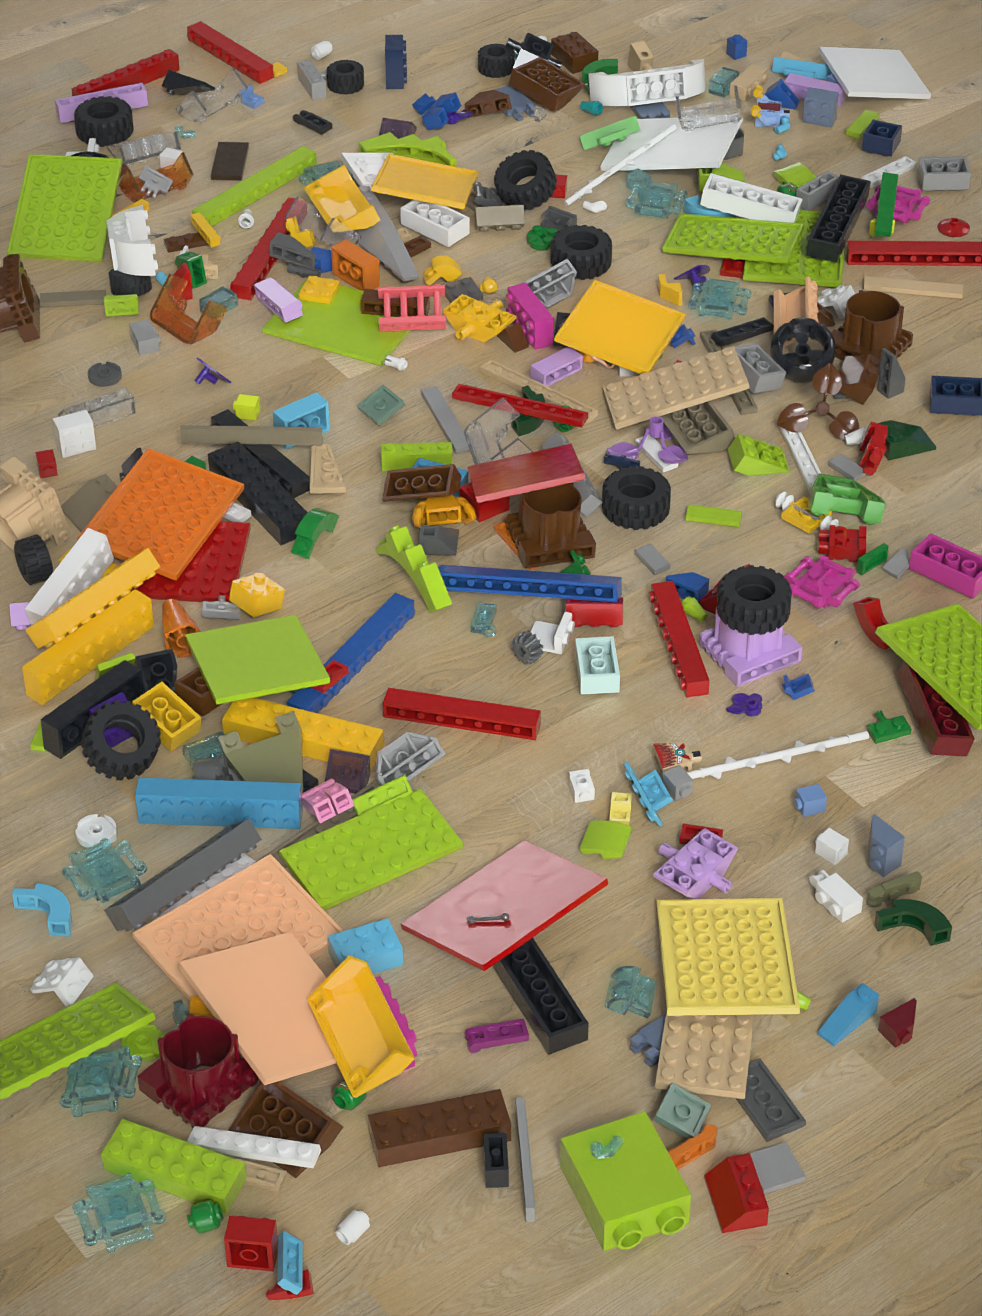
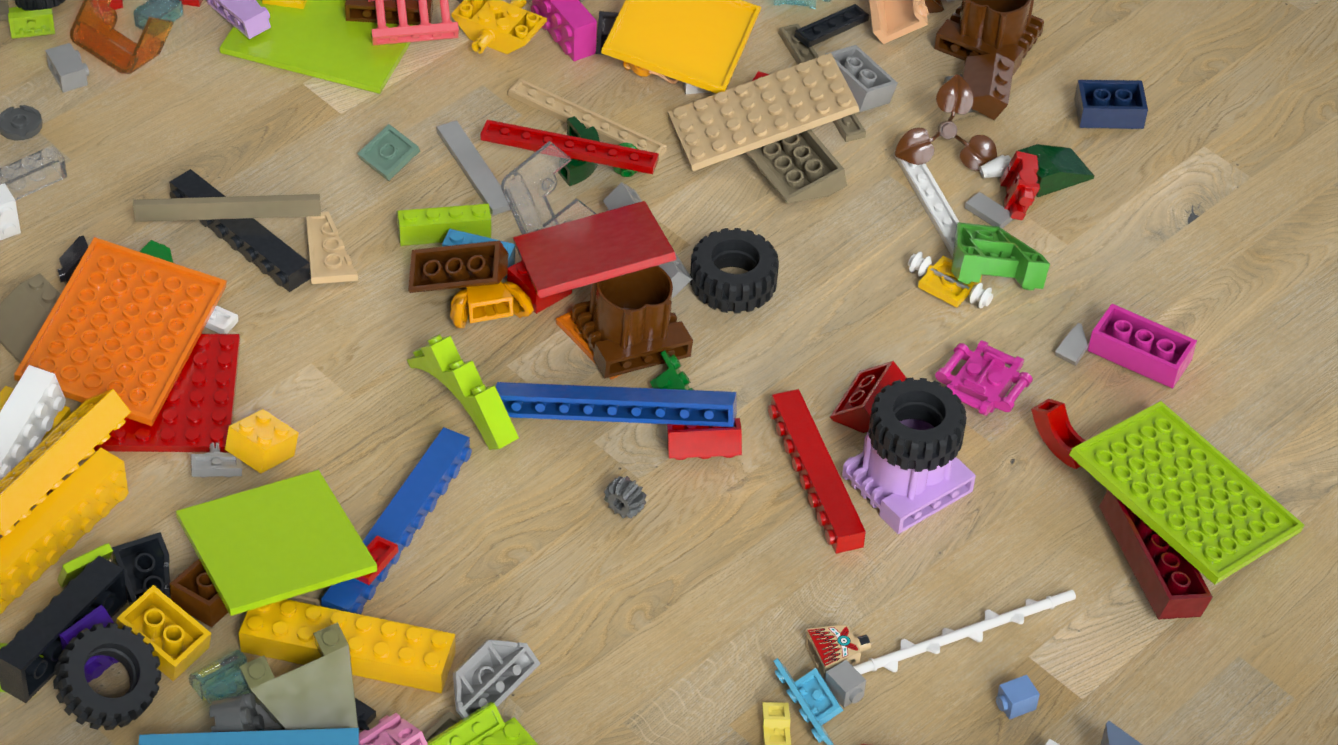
camera: 10 degrees left, 5 degrees up
orange cone [162,599,201,658] -> none
dark purple shield [195,357,231,385] -> none
black brick [208,442,308,545] -> none
neon yellow brick [233,394,260,420] -> none
medium azure brick [273,392,330,450] -> none
green arch [291,508,339,559] -> none
slope [325,749,371,794] -> none
red brick [382,687,541,741] -> none
white pin [385,355,408,371] -> none
dark grey slope [419,526,459,556] -> none
clear light blue hinge [471,602,497,637] -> none
reddish brown slope [497,323,529,353] -> none
lavender brick [530,346,583,386] -> none
white bracket [531,612,575,655] -> none
white brick [569,769,595,803] -> none
light aqua brick [575,636,620,694] -> none
dark blue pin [604,453,640,469] -> none
medium lavender plant [607,416,688,464] -> none
white tile [635,434,678,473] -> none
light grey tile [635,544,670,575] -> none
blue slope [666,572,709,602] -> none
blue bracket [670,324,696,348] -> none
lime cone [682,596,708,622] -> none
lime tile [686,504,742,527] -> none
dark purple plate [726,693,762,717] -> none
lime slope [728,434,790,476] -> none
black wheel [770,317,836,383] -> none
blue bracket [782,673,815,700] -> none
red hips [818,525,867,563] -> none
green tile [857,543,889,576] -> none
green plate [867,710,912,744] -> none
dark grey slope [877,348,906,399] -> none

